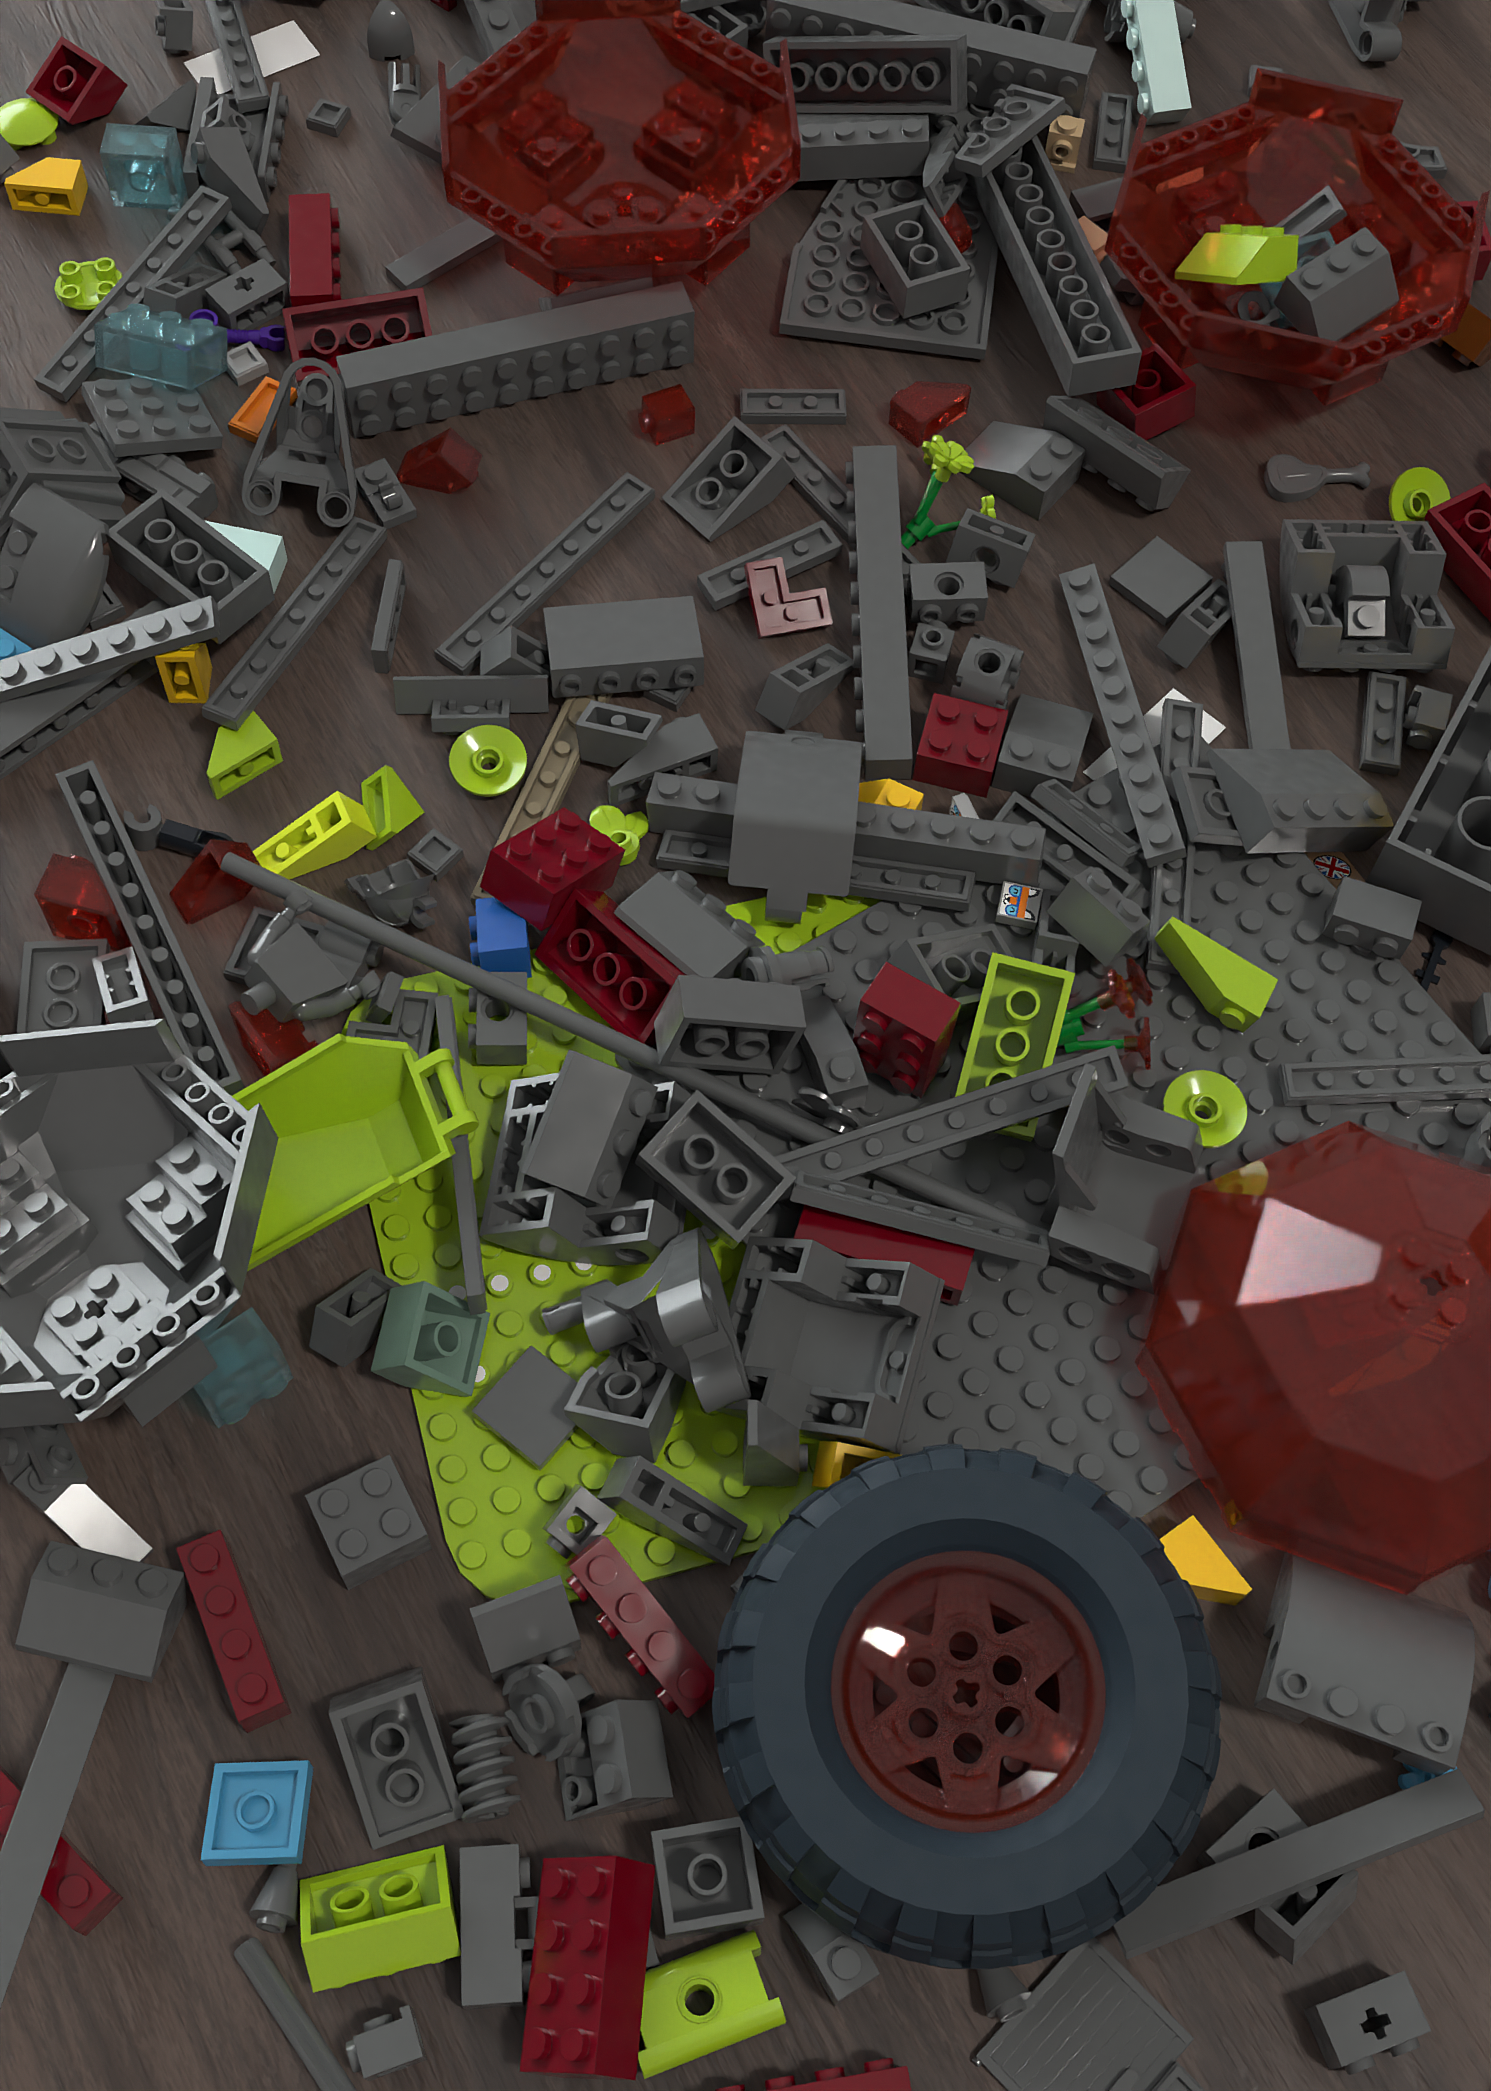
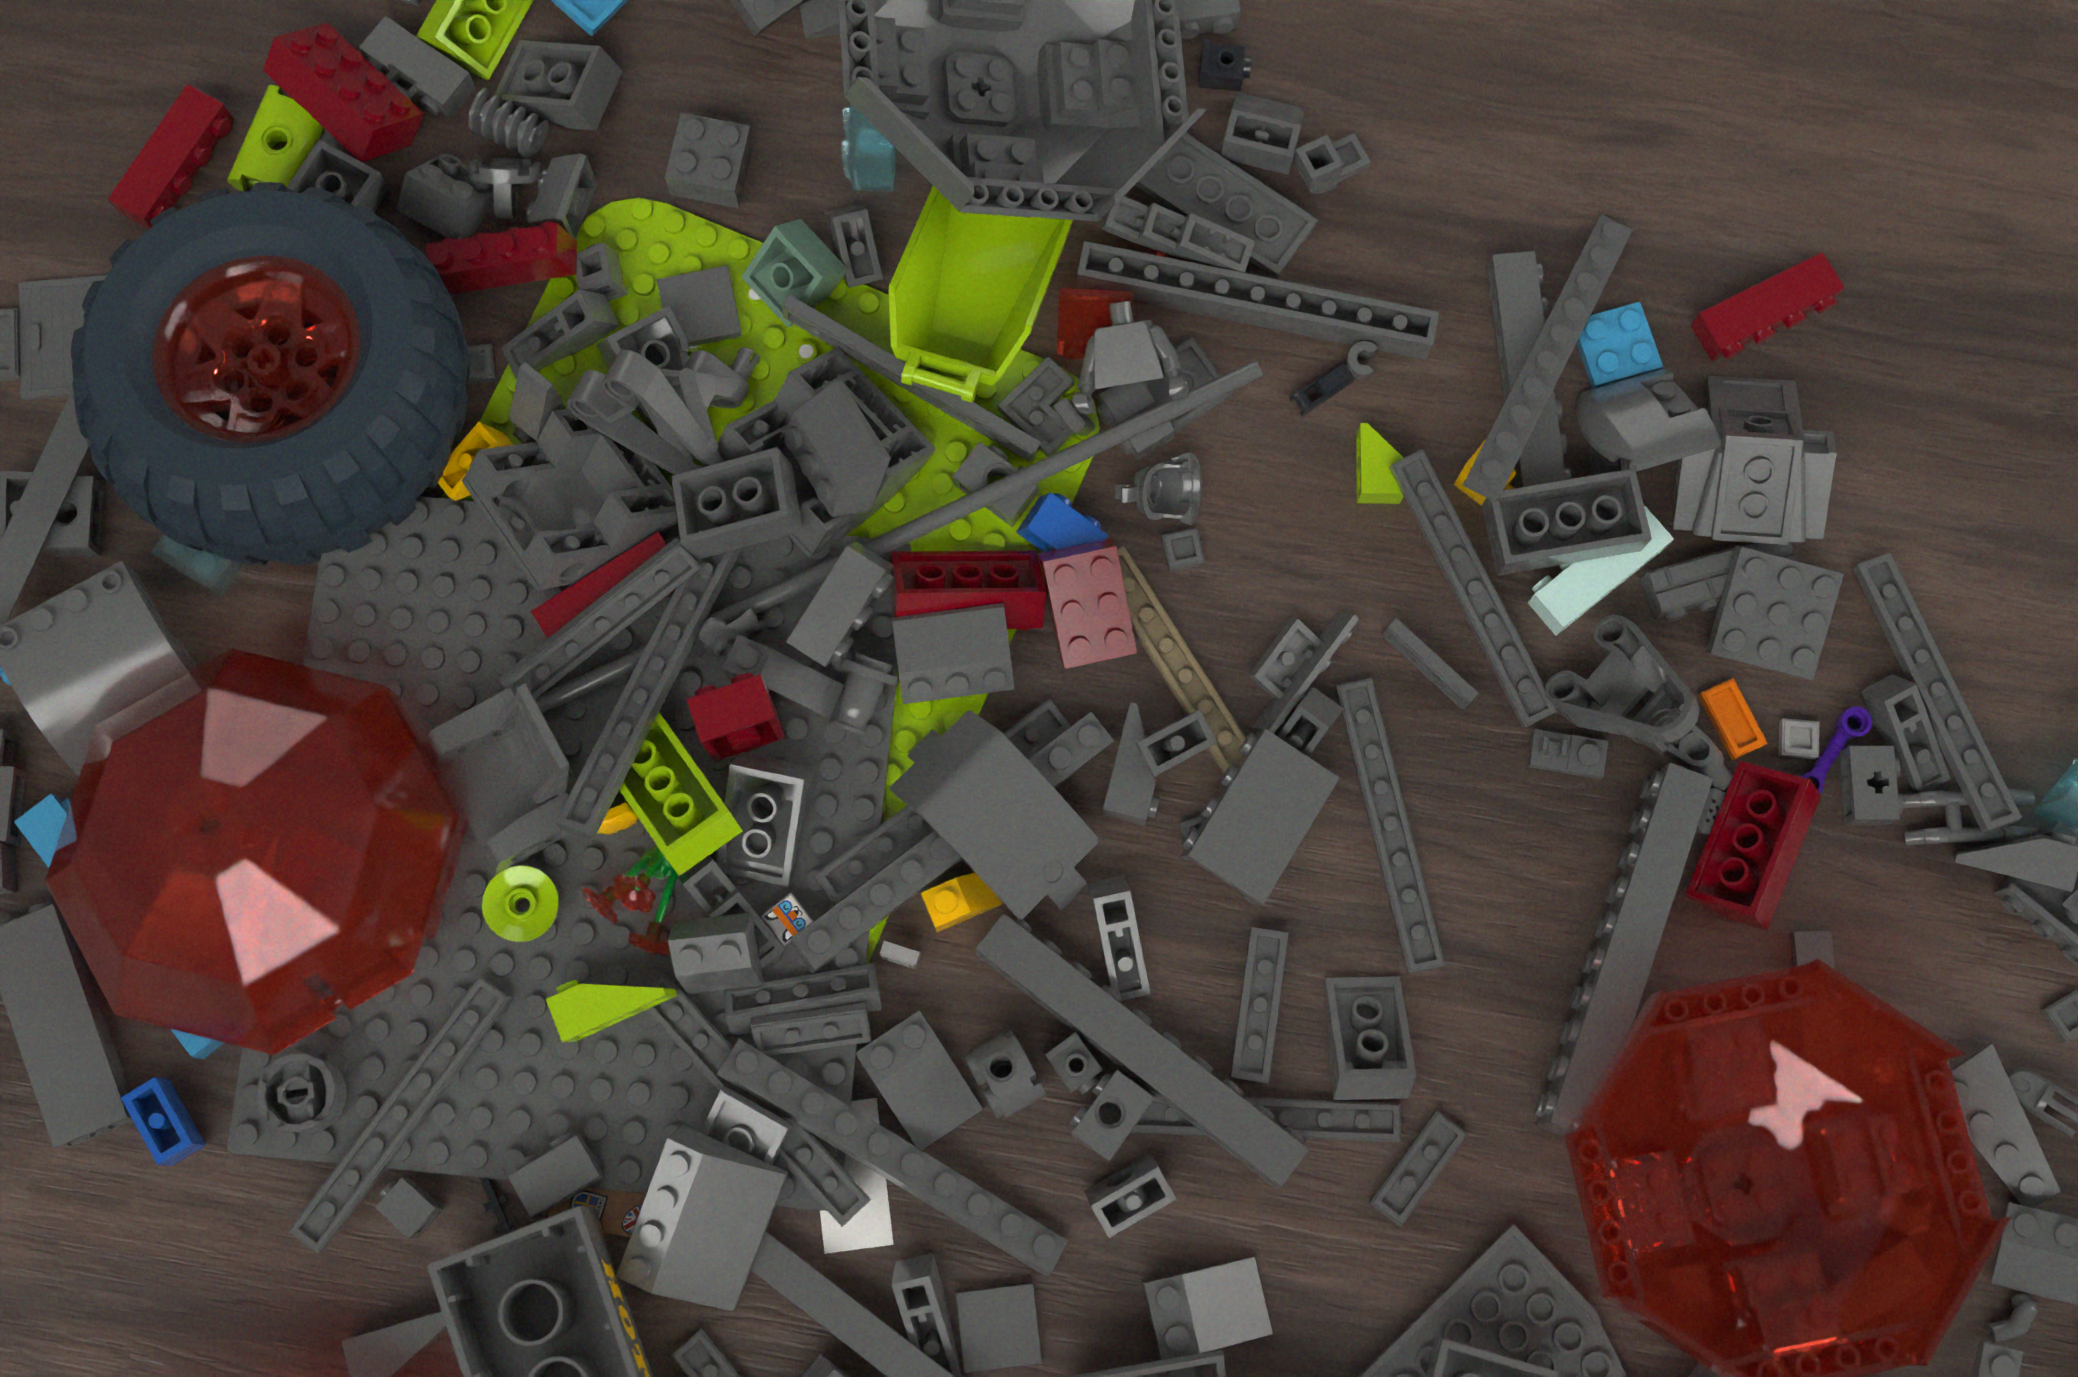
camera: 130 degrees right, 15 degrees up
clear red slope [34,853,131,951] -> none
lime dish [54,257,123,310] -> none
clear light blue brick [94,304,227,390] -> none
clear red slope [169,839,262,924] -> none
dark red brick [176,1529,292,1733] -> none
neon yellow slope [246,791,377,880] -> none
dark red brick [289,193,342,307] -> none
lime slope [361,765,425,851] -> none
clear red slope [396,428,483,494] -> none
lime dish [449,725,527,797] -> none
lime plate [589,805,649,866] -> none
clear red brick [638,384,695,446] -> none
plate [744,557,833,639] -> none
clear red slope [888,381,971,448] -> none
plant [901,435,996,550] -> none
dark red brick [912,693,1009,798] -> none
yellow slope [1159,1515,1252,1606] -> none

